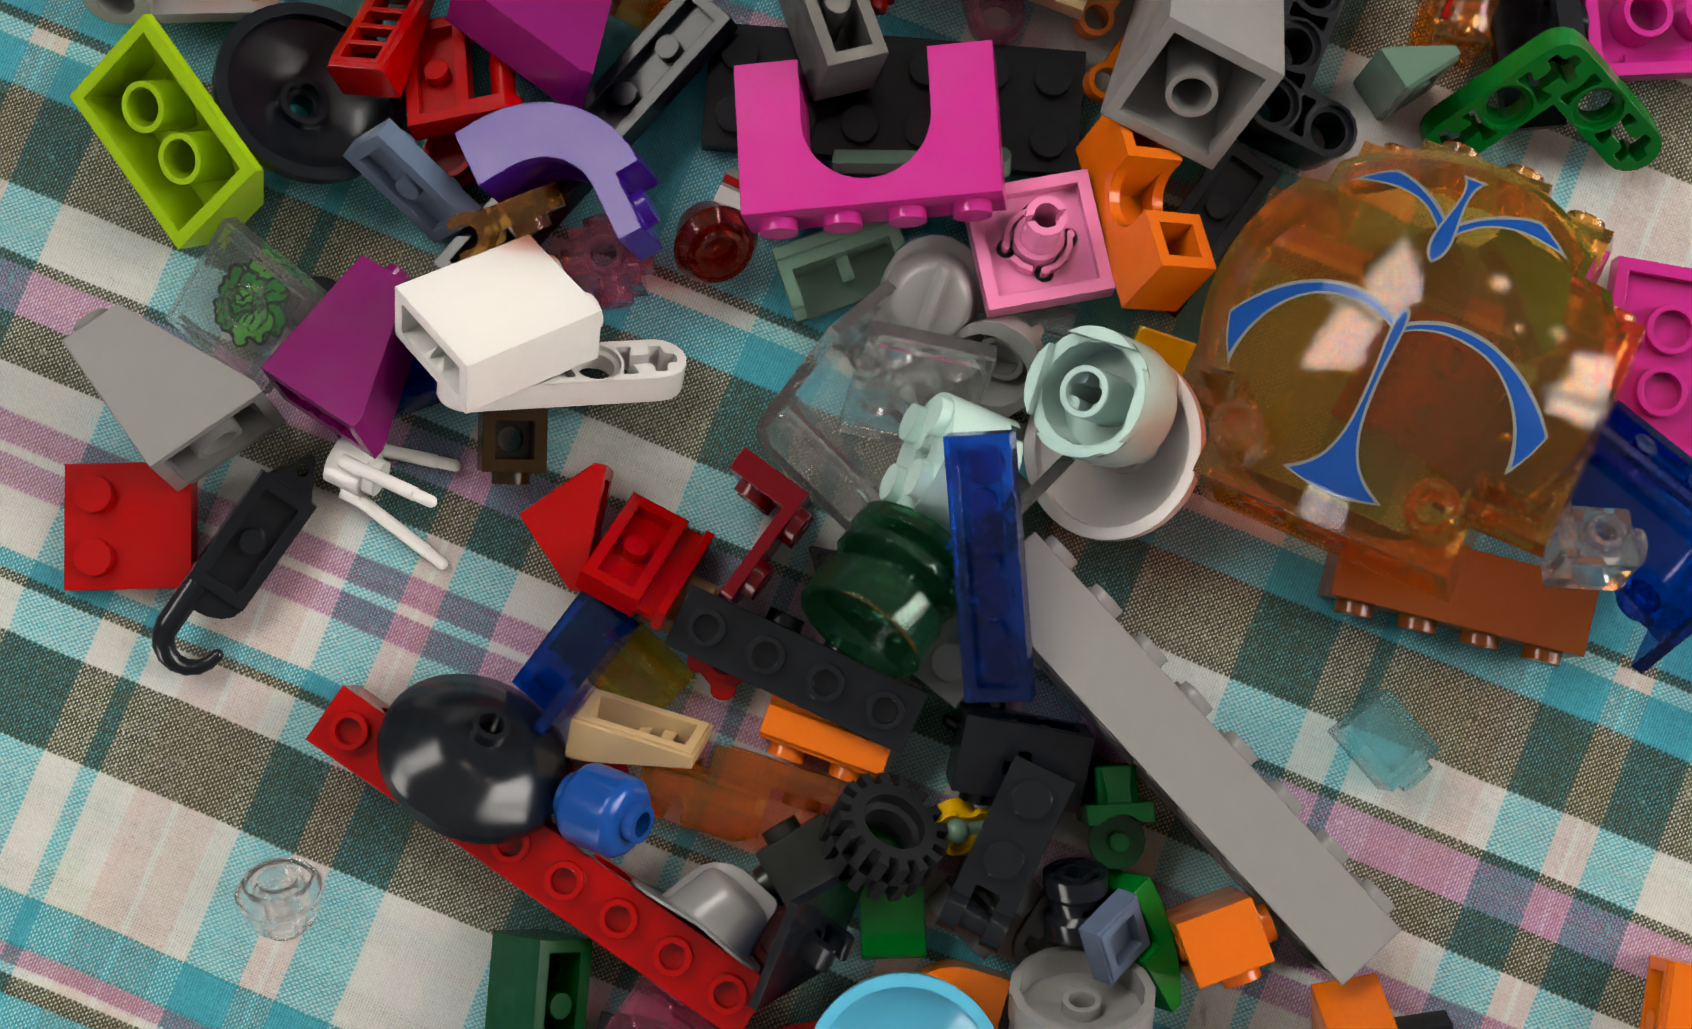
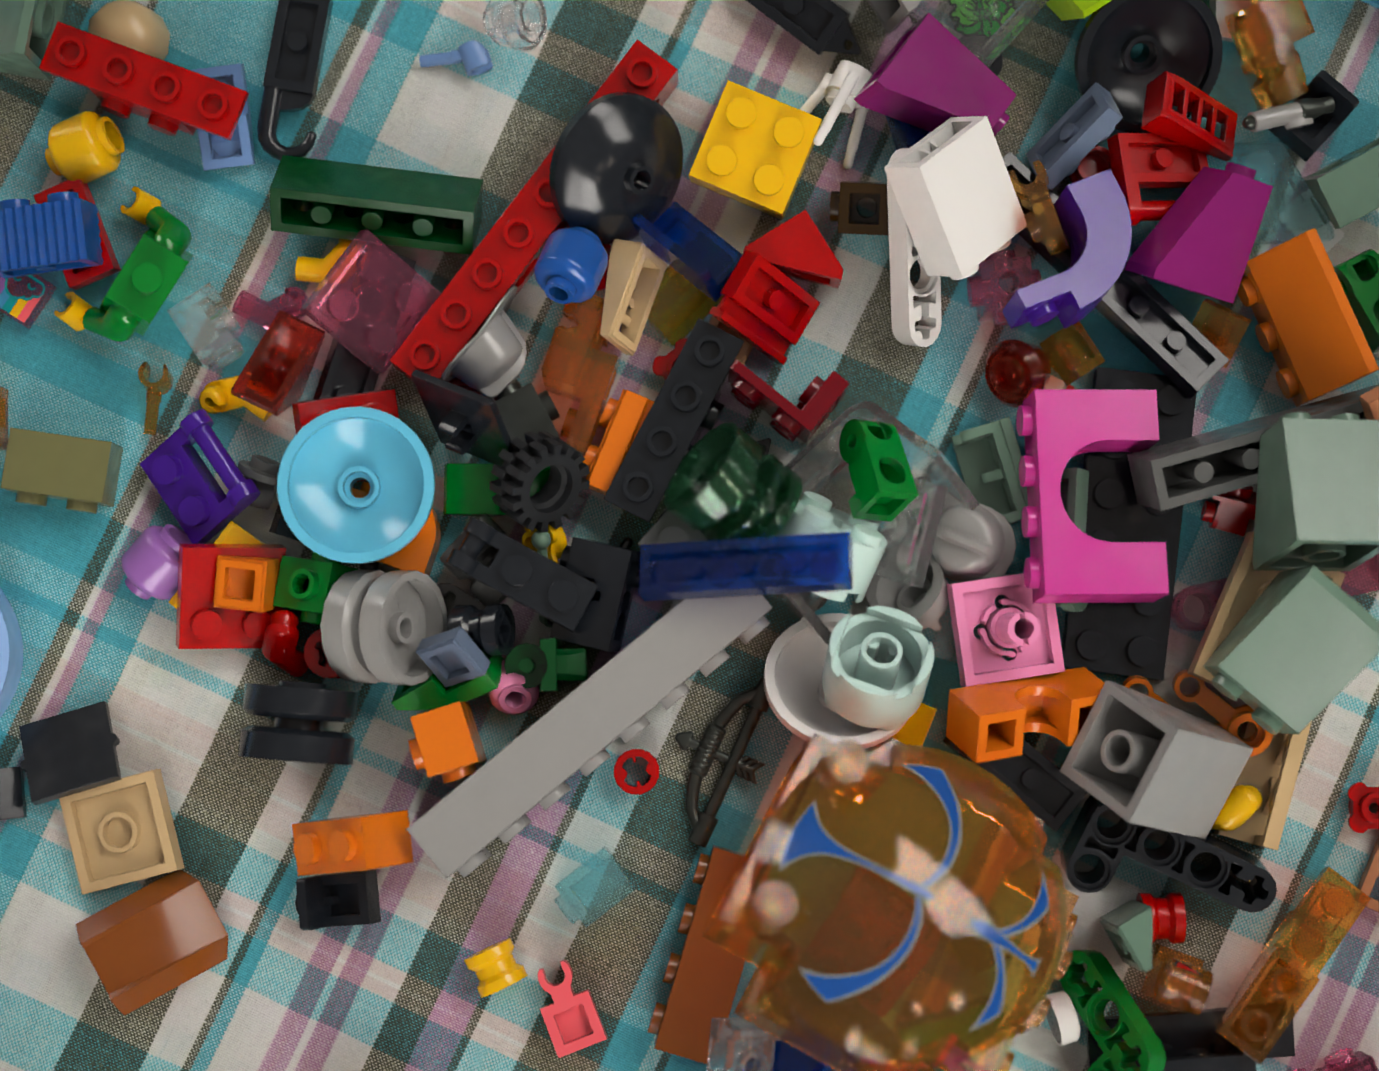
camera: 85 degrees right, 0 degrees up
none -> medium blue hand [419,40,493,76]
none -> yellow wheel [464,938,528,998]
none -> bright pink piece [488,660,540,715]
none -> coral plate [538,959,607,1058]
none -> red bush [614,749,659,795]
none -> pearl dark grey piece [675,677,770,848]
none -> yellow brick [689,80,822,220]
none -> green leg [839,419,919,522]
none -> clear orange plate [1039,321,1105,386]
none -> white tile [1043,991,1081,1046]
none -> red wheel [1136,892,1187,944]

